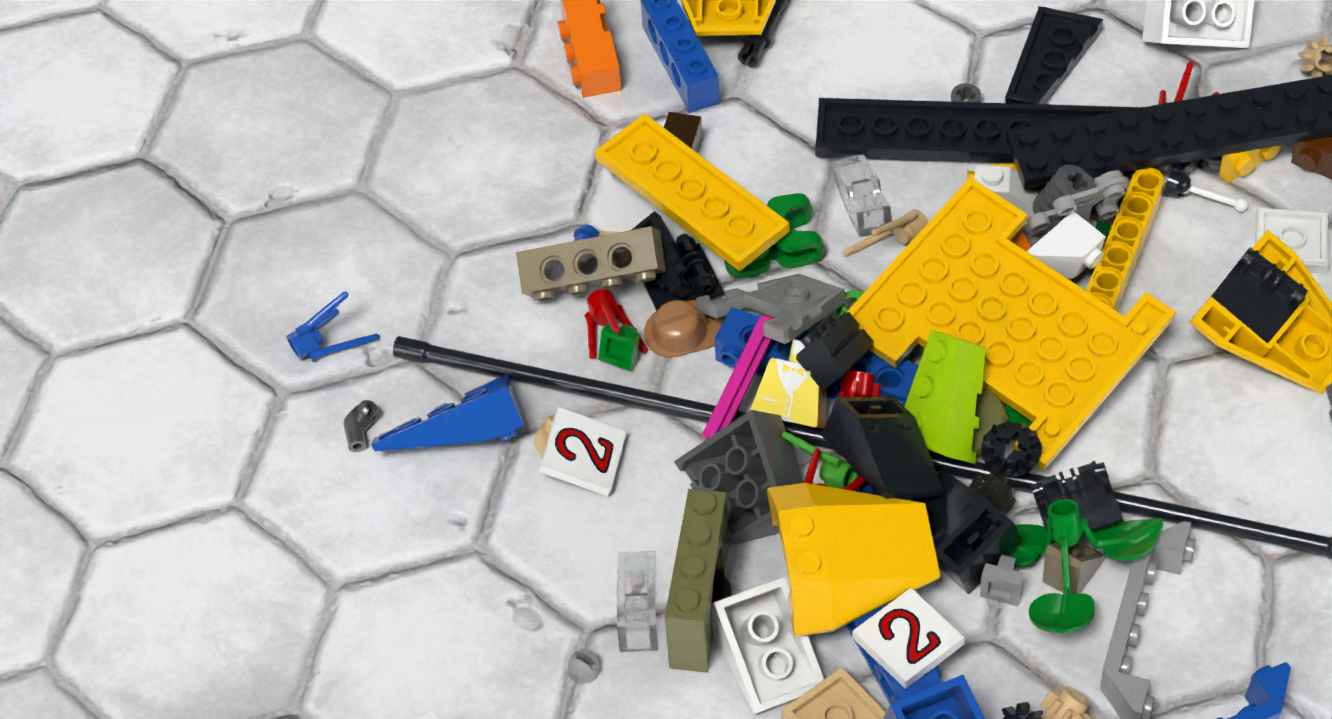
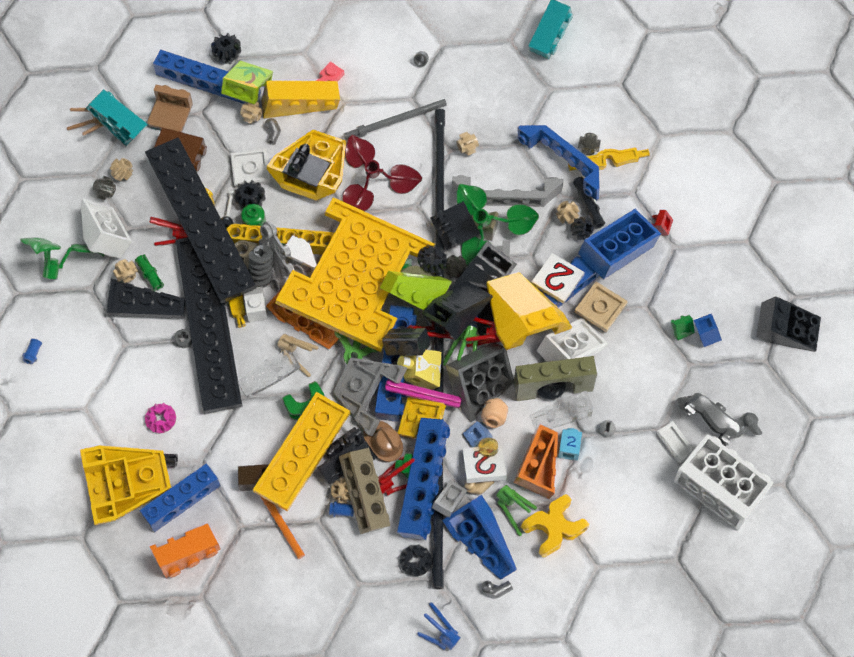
camera: 110 degrees left, 15 degrees up
none -> clear smoke gear [93,176,116,200]
none -> tan gear [113,259,138,283]
none -> green pin [135,254,164,291]
none -> dark pink gear [145,403,176,433]
none -> black gear [234,179,266,209]
none -> green head [241,204,266,226]
none -> orange bar [260,496,305,559]
none -> dark red plant [343,135,422,212]
none -> yellow plate [397,397,446,439]
none -> blue brick [397,418,450,540]
none -> black gear [400,544,432,577]
none -> light grey plate [432,480,467,518]
none -> tan gear [456,132,479,156]
none -> medium blue slope [463,422,493,448]
none -> clear yellow tile [478,438,498,457]
none -> light nougat head [481,398,508,428]
none -> bright green plant [496,485,537,536]
none -> orange wedge [513,424,558,499]
none -> yellow piece [521,494,590,558]
none -> medium azure brick [558,428,582,461]

